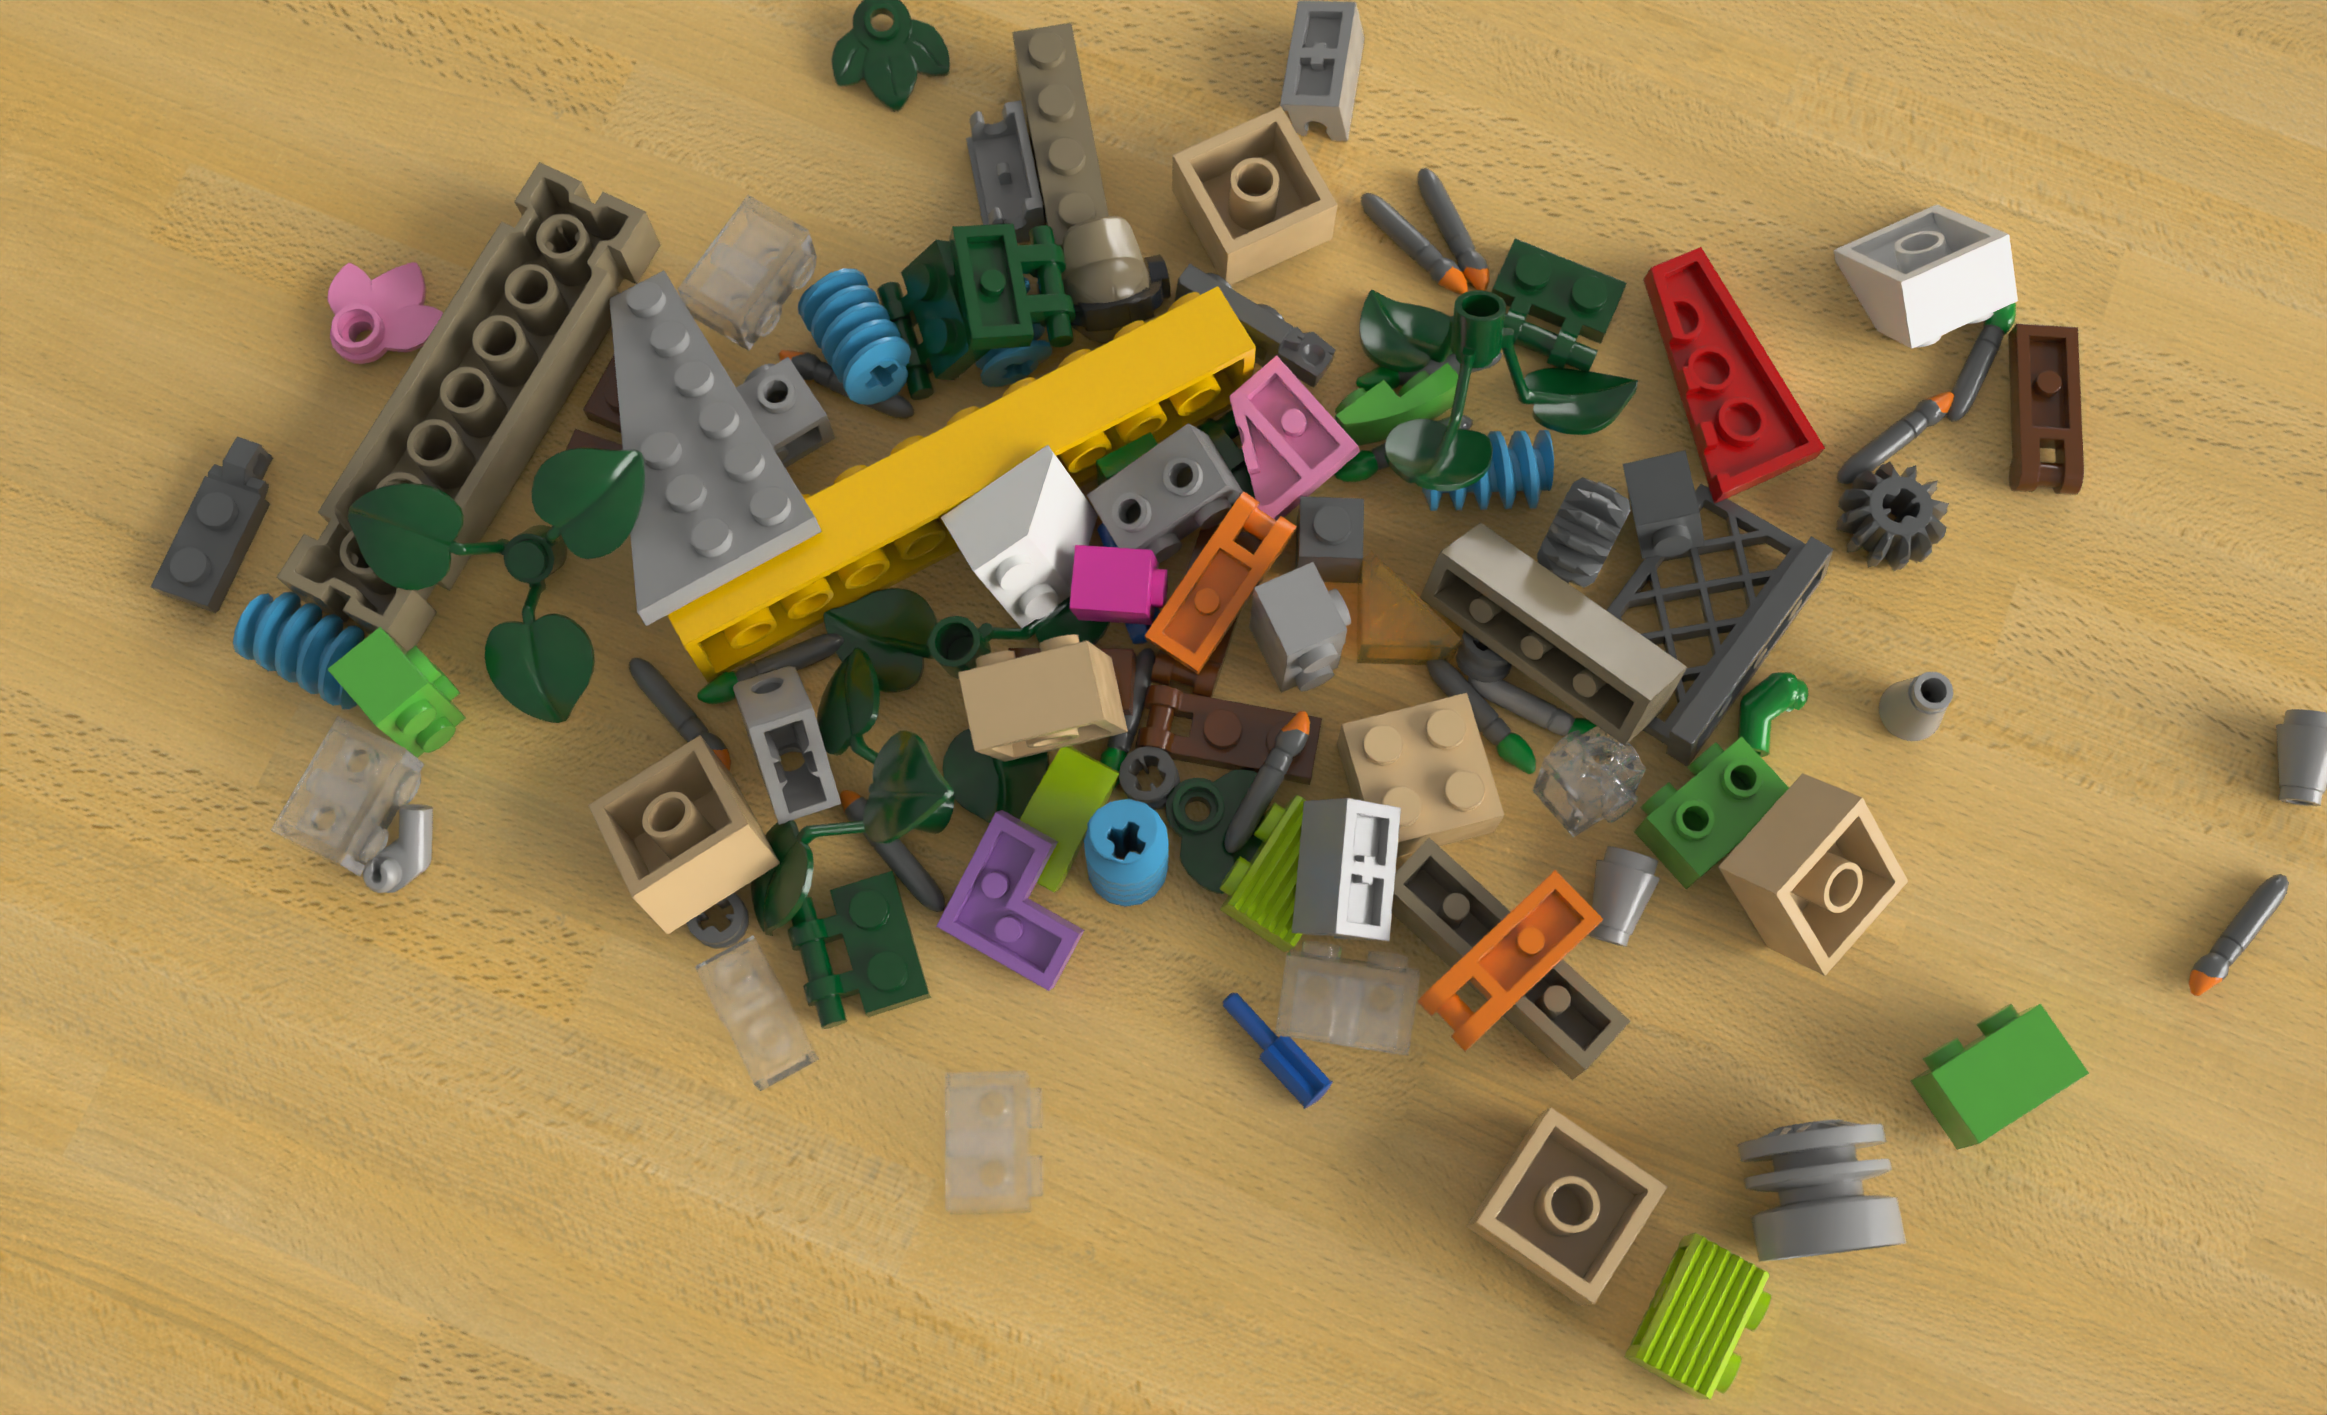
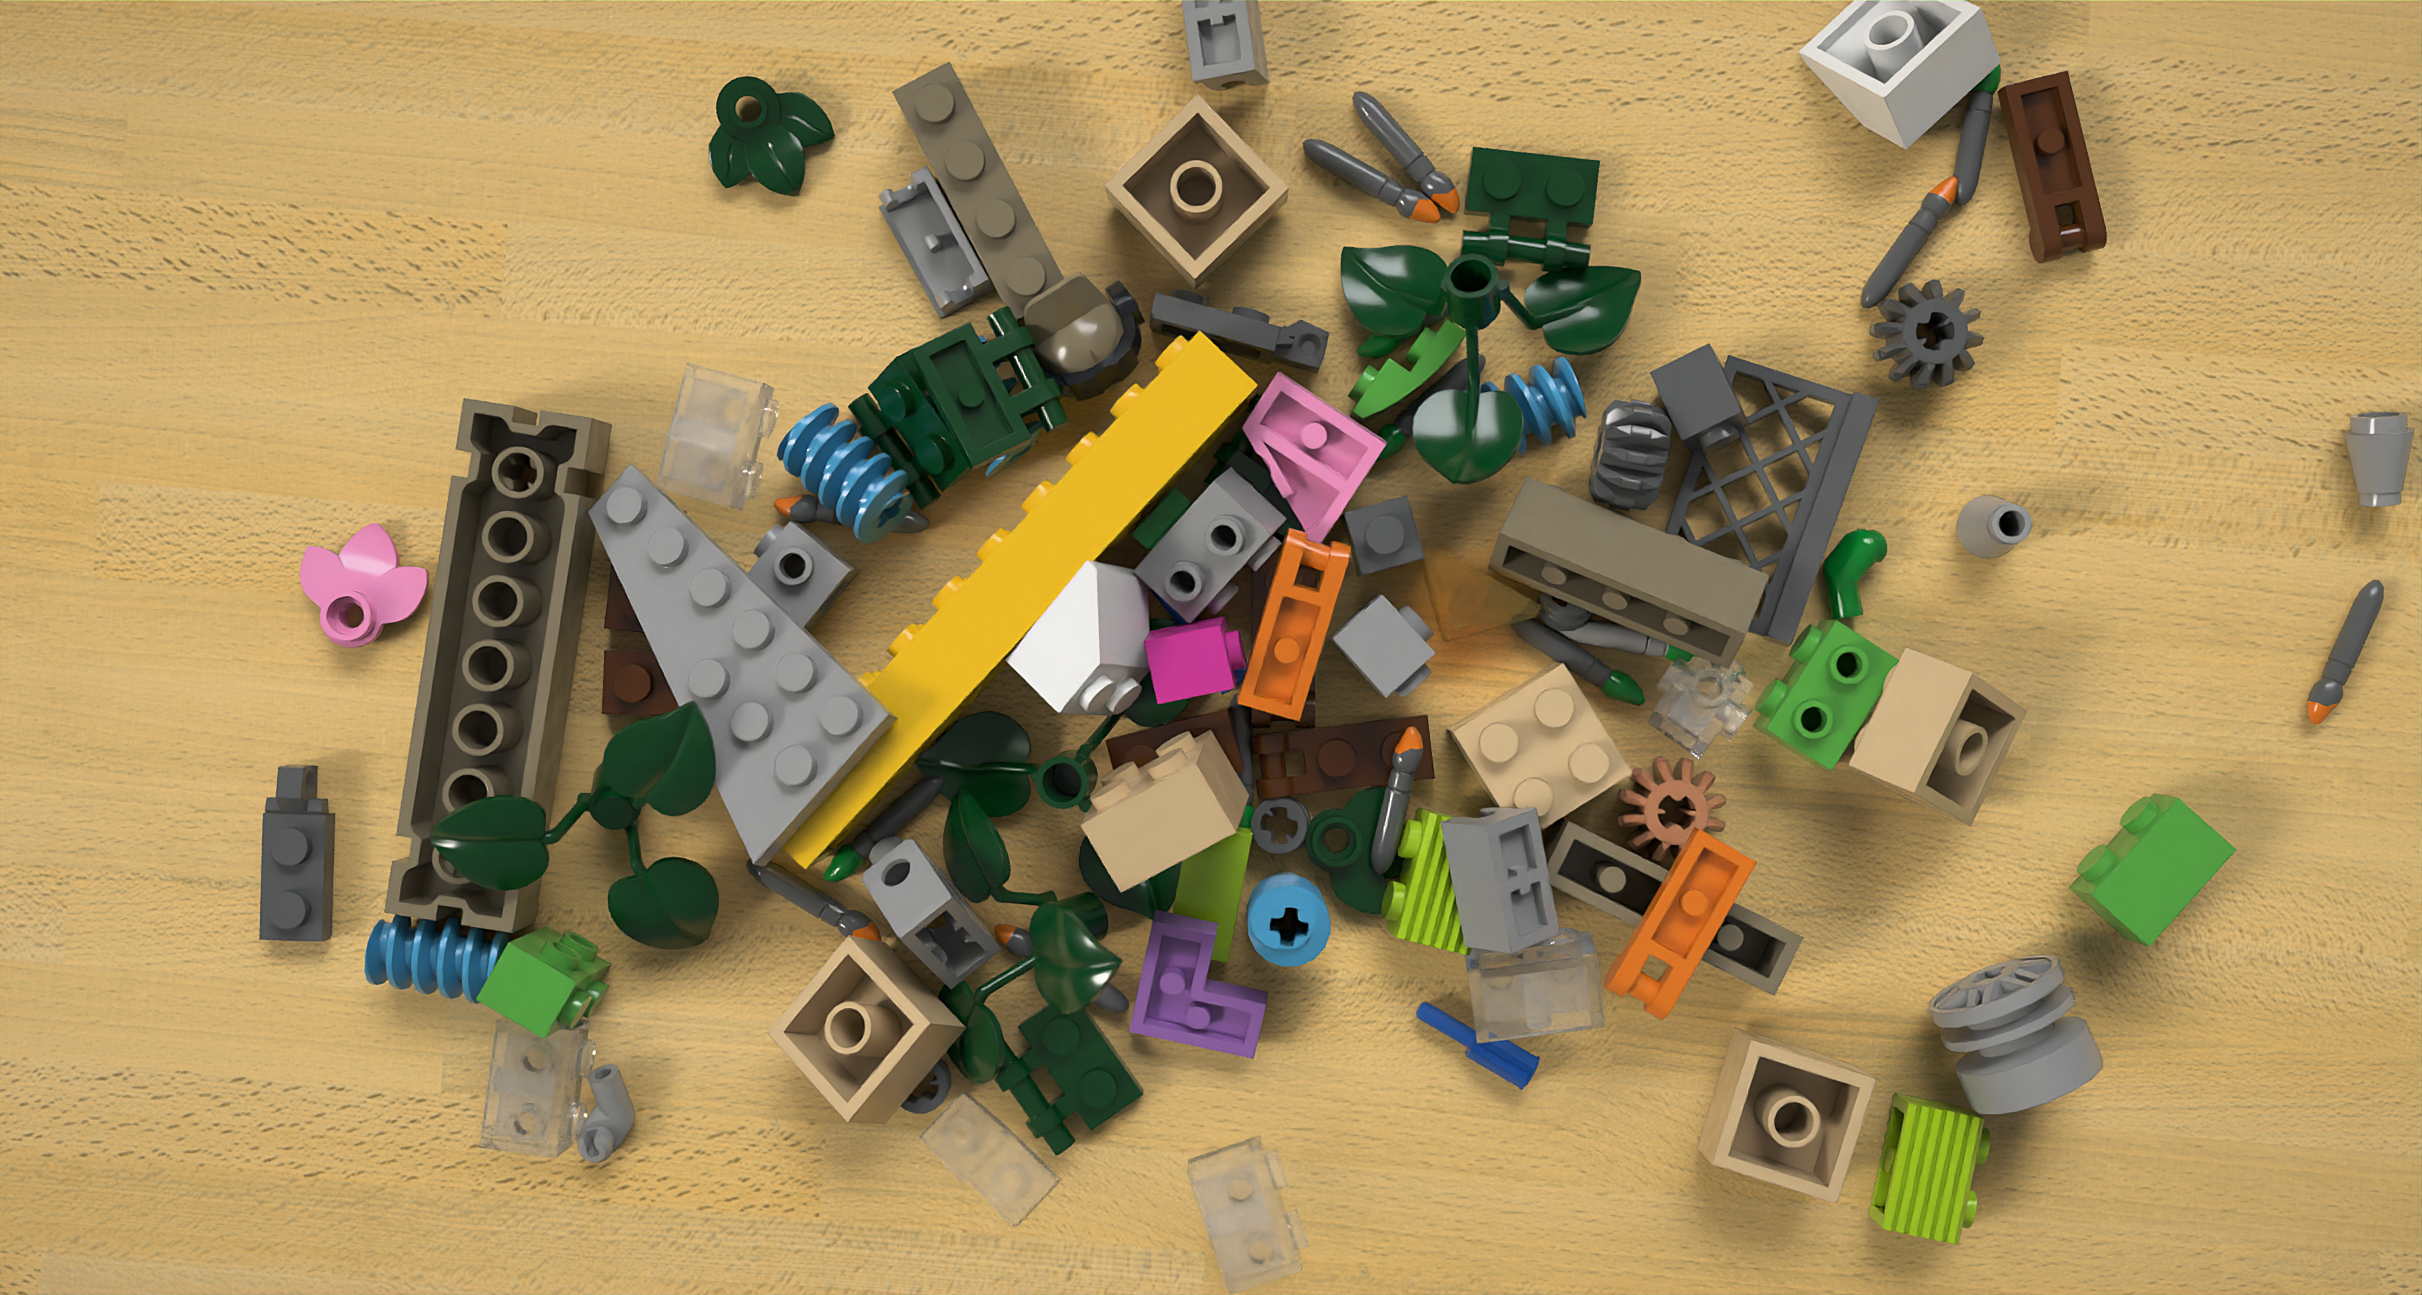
camera: 20 degrees left, 15 degrees up
light grey cone [1588,846,1660,947] -> none
red wing [1643,247,1825,504] -> none
none -> nougat gear [1616,756,1726,863]

